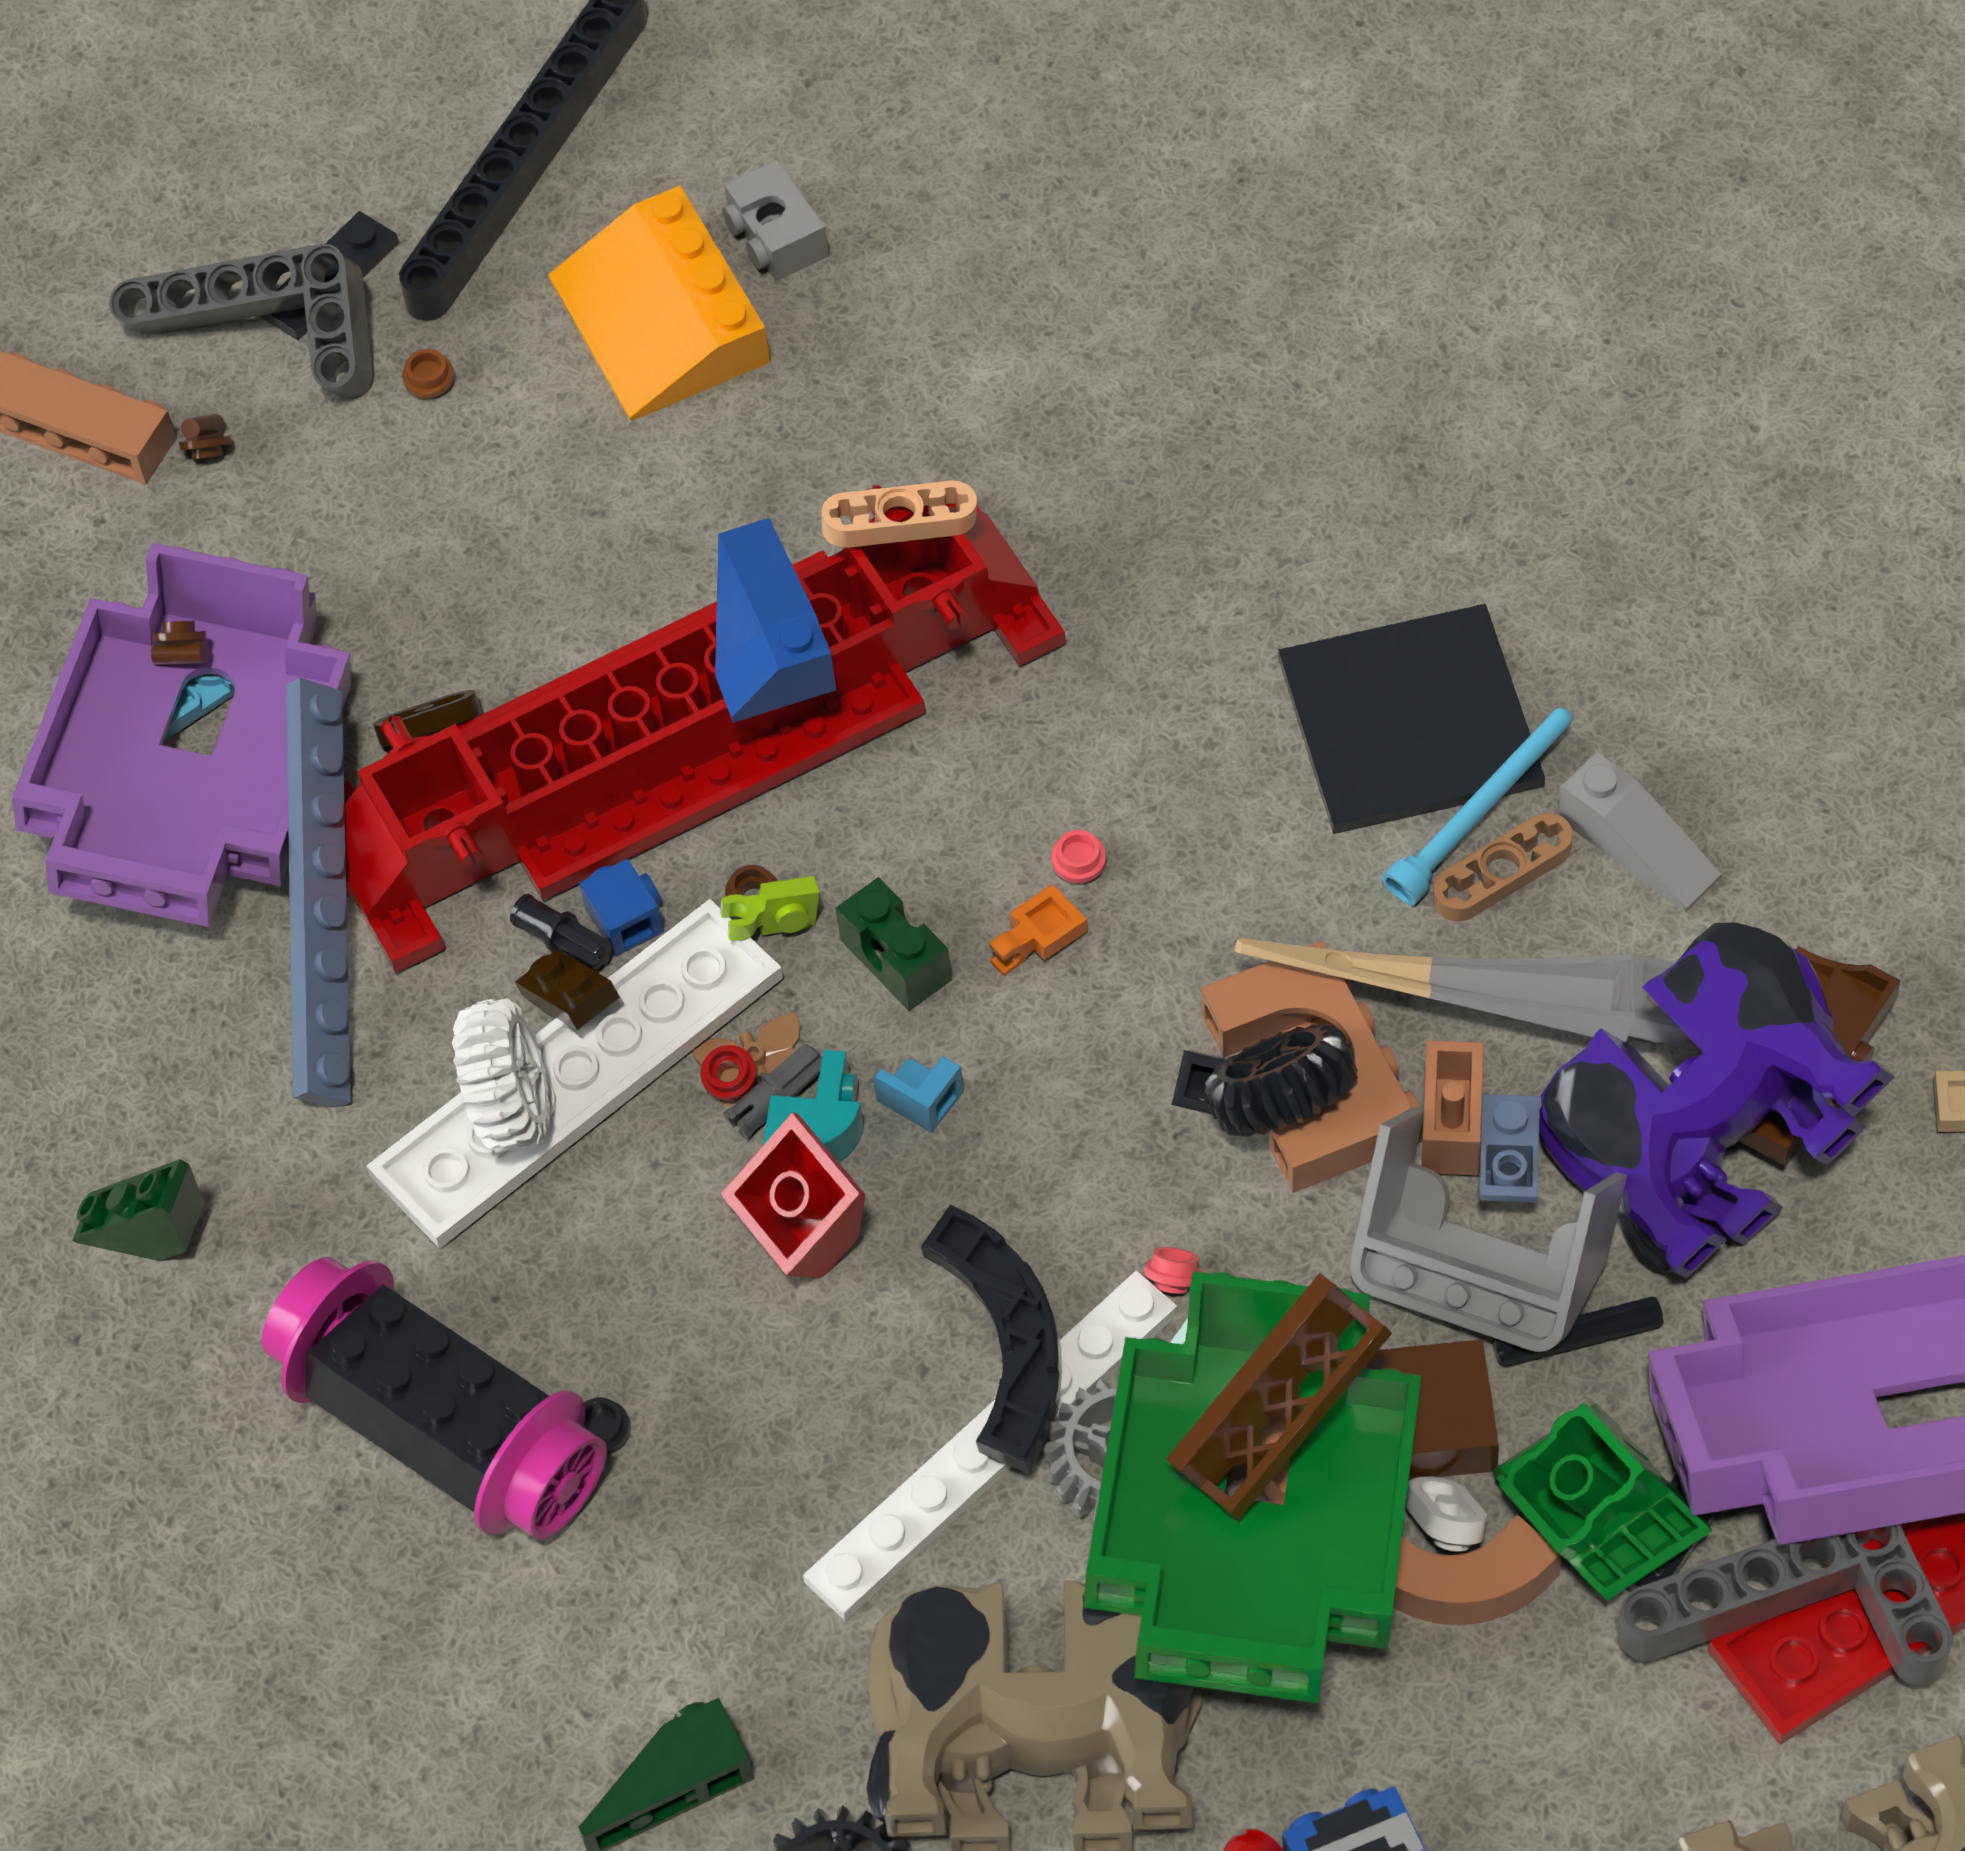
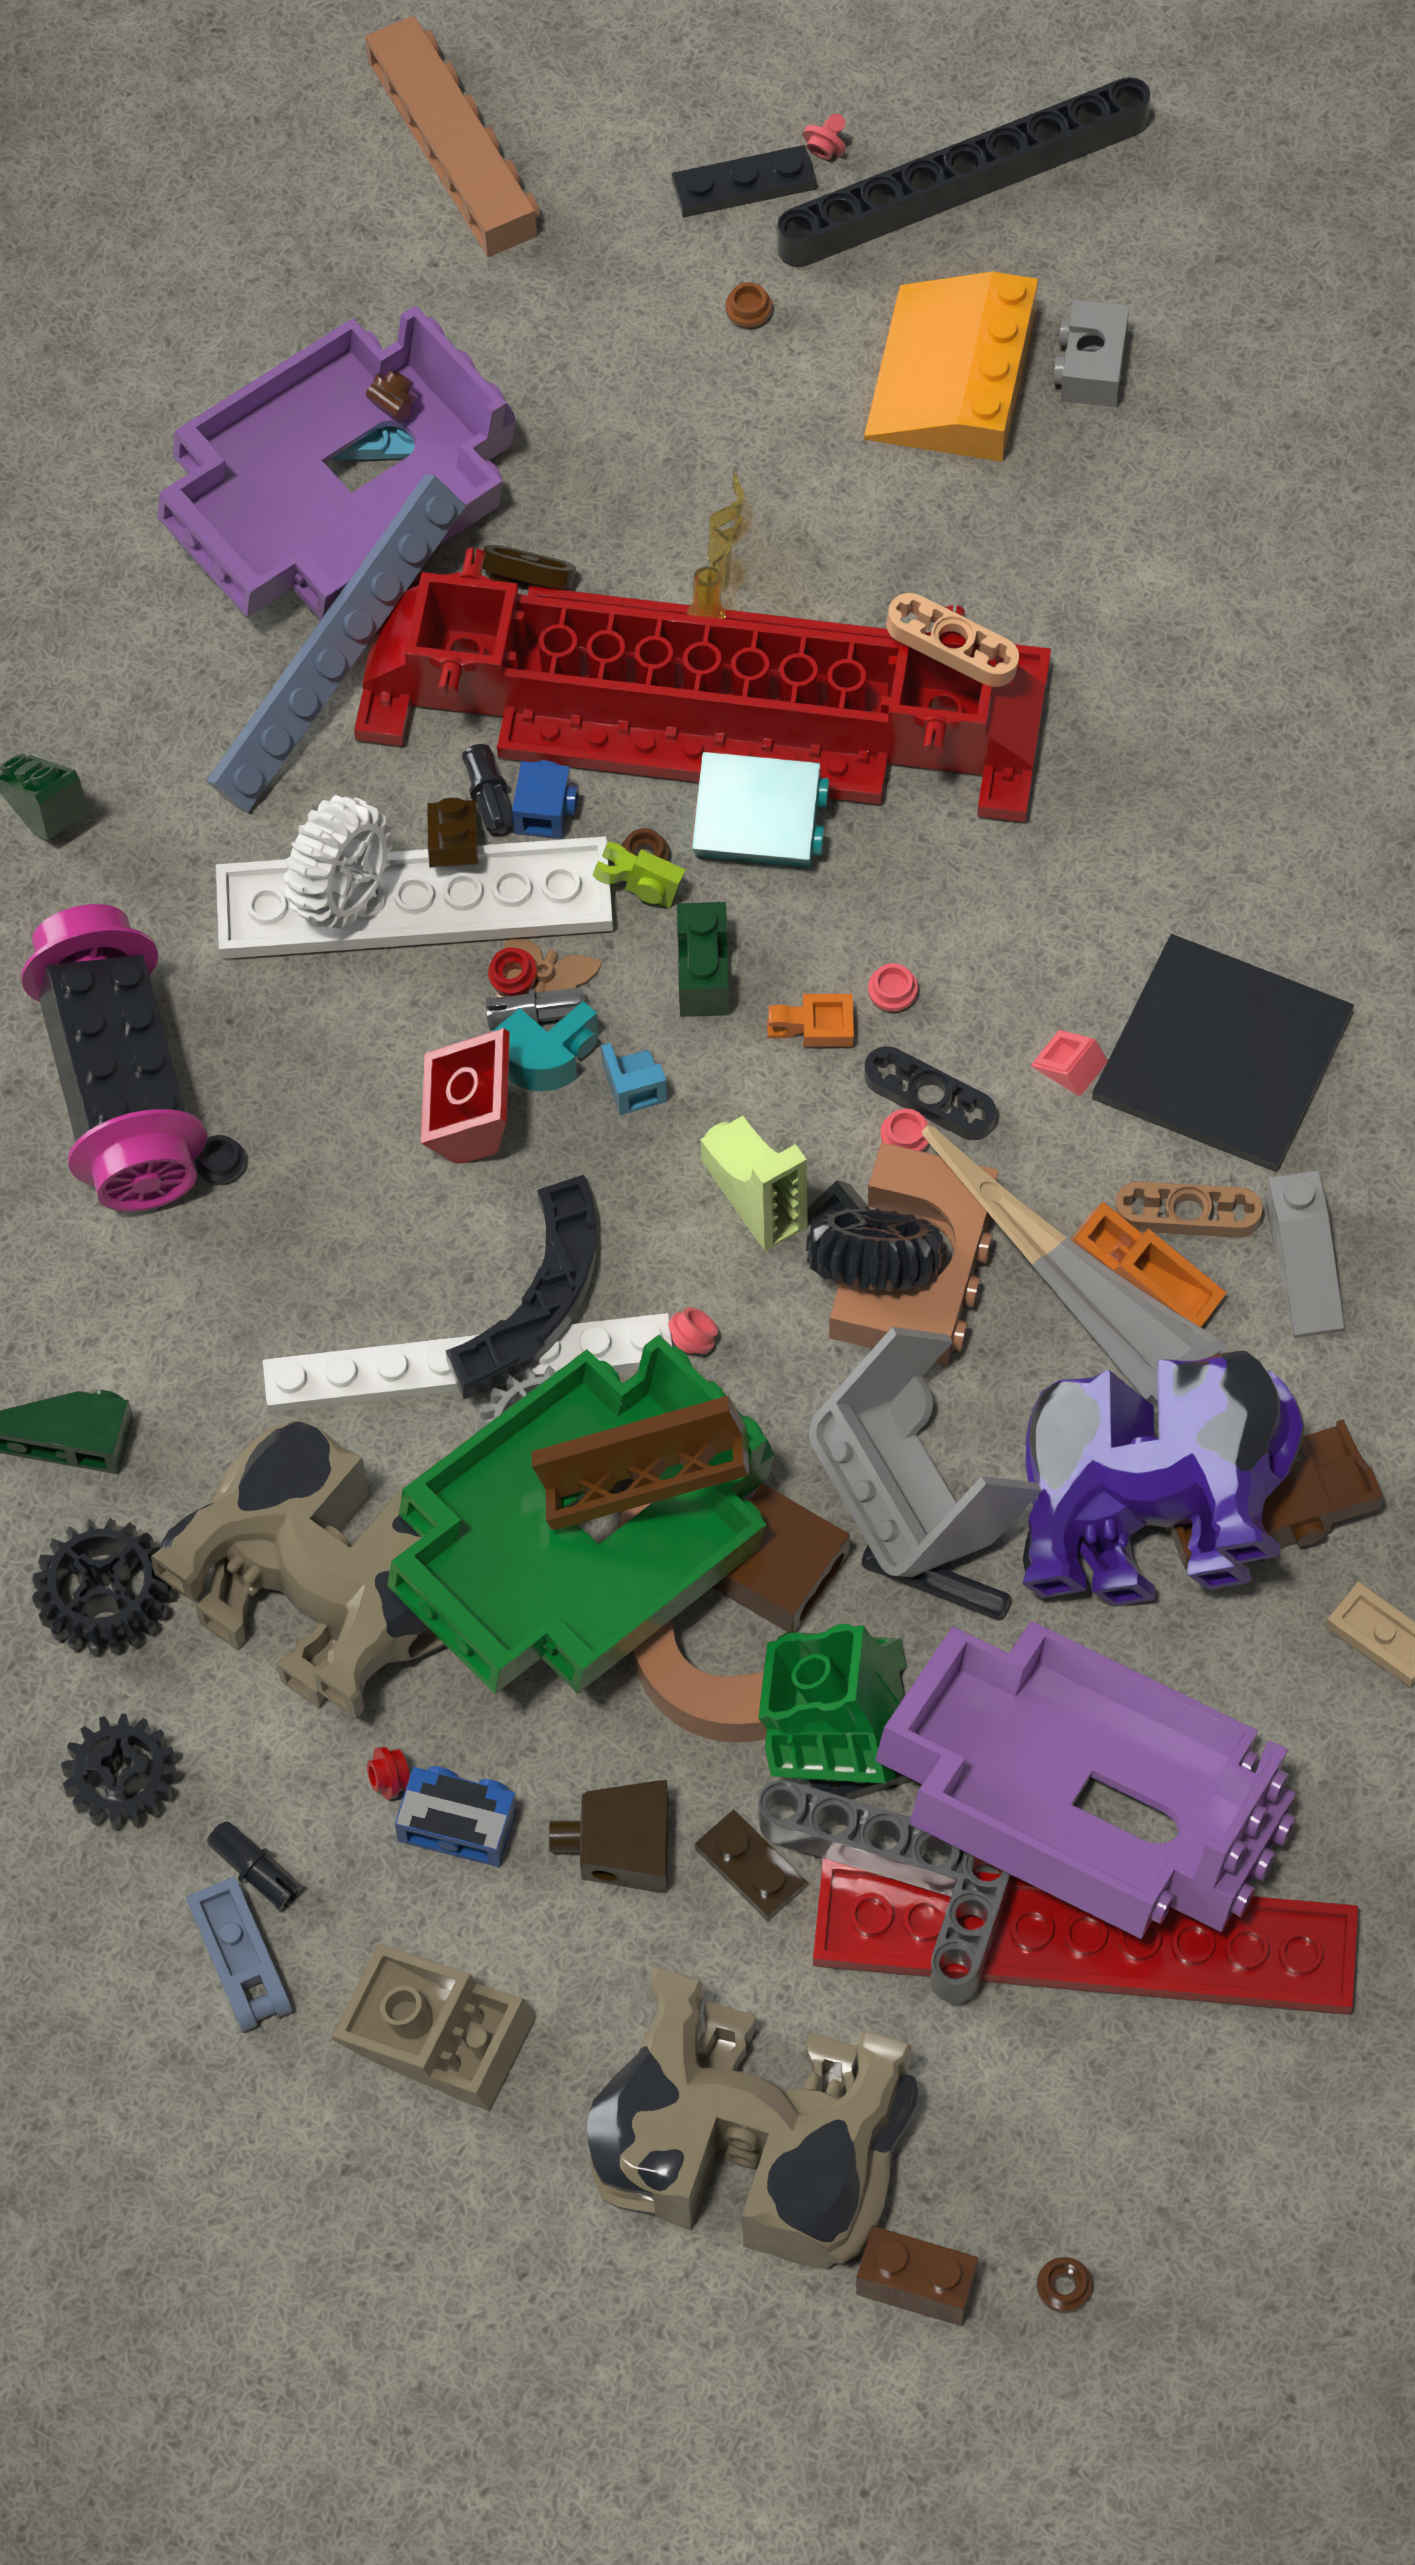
camera: 35 degrees right, 5 degrees up
dark grey beam [109,244,373,399] -> none
reddish brown plate [179,414,232,459] -> none
blue wedge [715,518,836,723] -> none
medium azure piece [1381,708,1572,906] -> none
white plate [1406,1477,1487,1551] -> none
nougat brick [1422,1040,1484,1176] -> none
sand blue slope [1479,1094,1540,1203] -> none
none -> dark brown torso [549,1780,669,1893]
none -> clear yellow flag [687,473,744,619]
none -> brick [692,752,830,867]
none -> dark brown plate [695,1809,807,1922]
none -> yellowish green arch [700,1116,808,1251]
none -> coral plate [802,113,846,160]
none -> black beam [864,1046,996,1140]
none -> coral plate [881,1108,929,1152]
none -> coral slope [1031,1030,1108,1096]
none -> orange slope [1070,1202,1227,1327]

